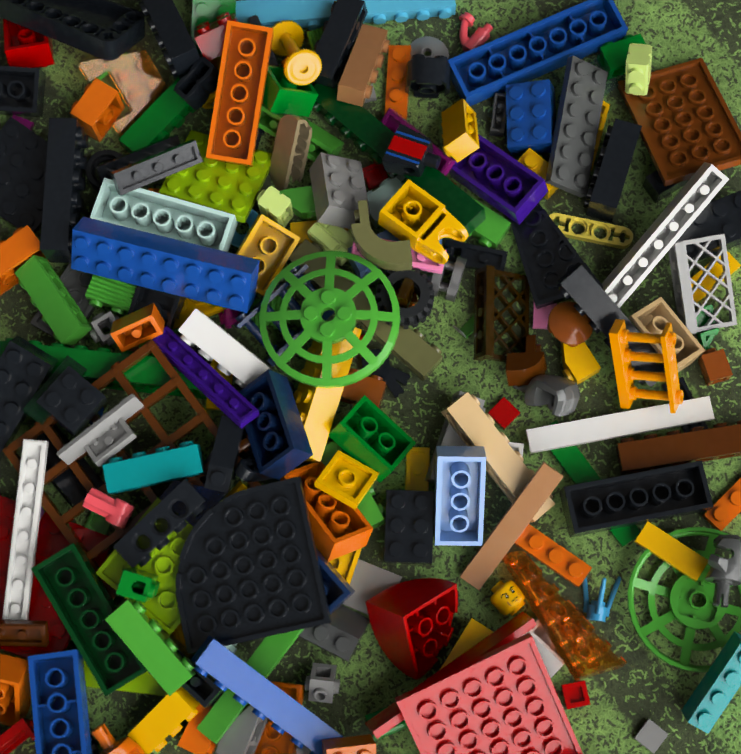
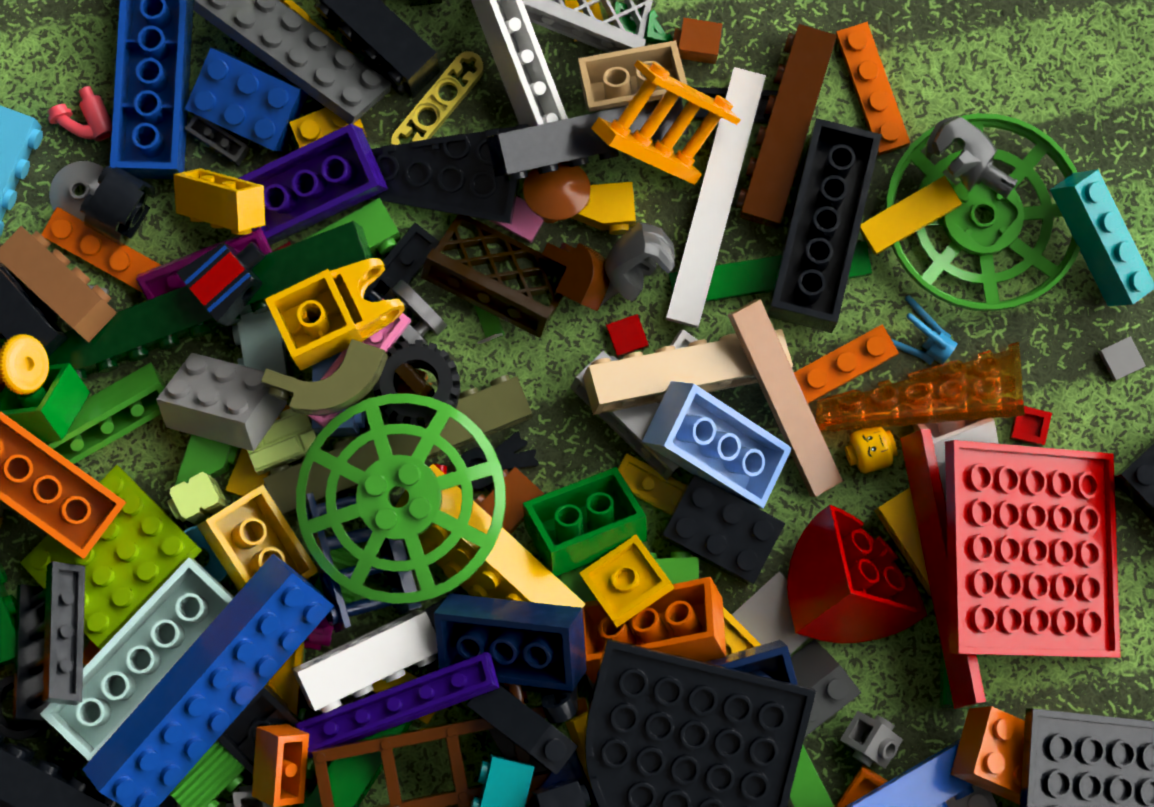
camera: 70 degrees left, 5 degrees up
dark tan brick [270,114,312,191] -> none
red tile [362,163,389,190] -> none

